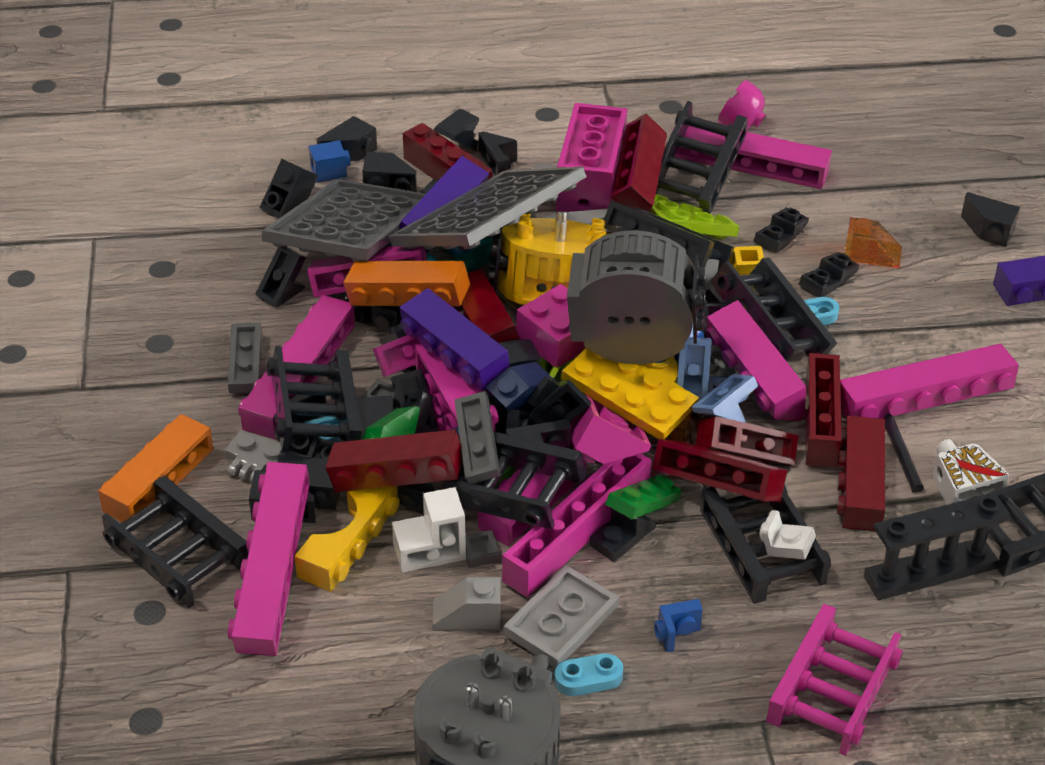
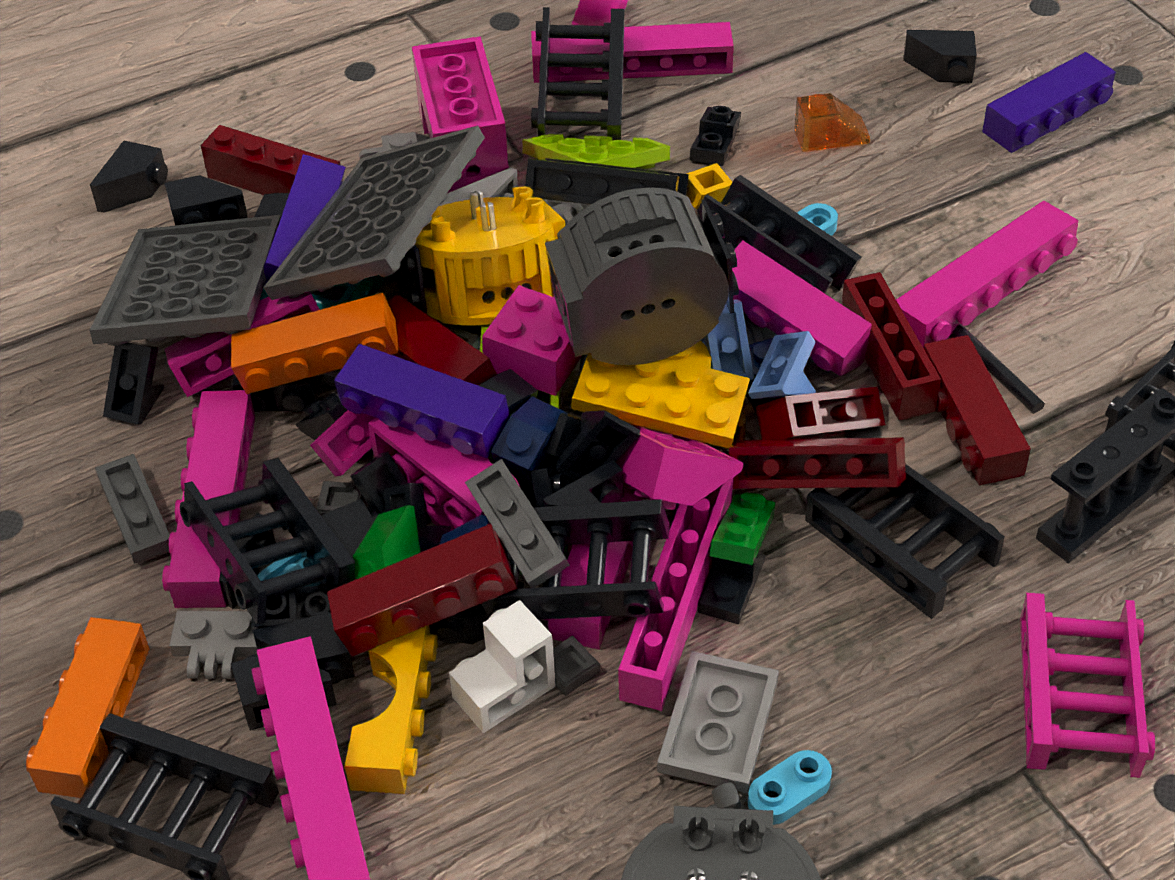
camera: 20 degrees left, 5 degrees up
black slope [259,159,319,218] -> none
blue brick [309,140,351,183] -> none
light grey slope [432,577,501,630] -> none
black slope [434,109,479,153] -> none
black slope [478,131,518,177] -> none
dark red brick [611,113,667,212] -> none
blue bracket [654,599,703,652] -> none
white bracket [760,510,816,559] -> none
black slope [798,252,860,297] -> none
torso [933,439,1009,505] -> none

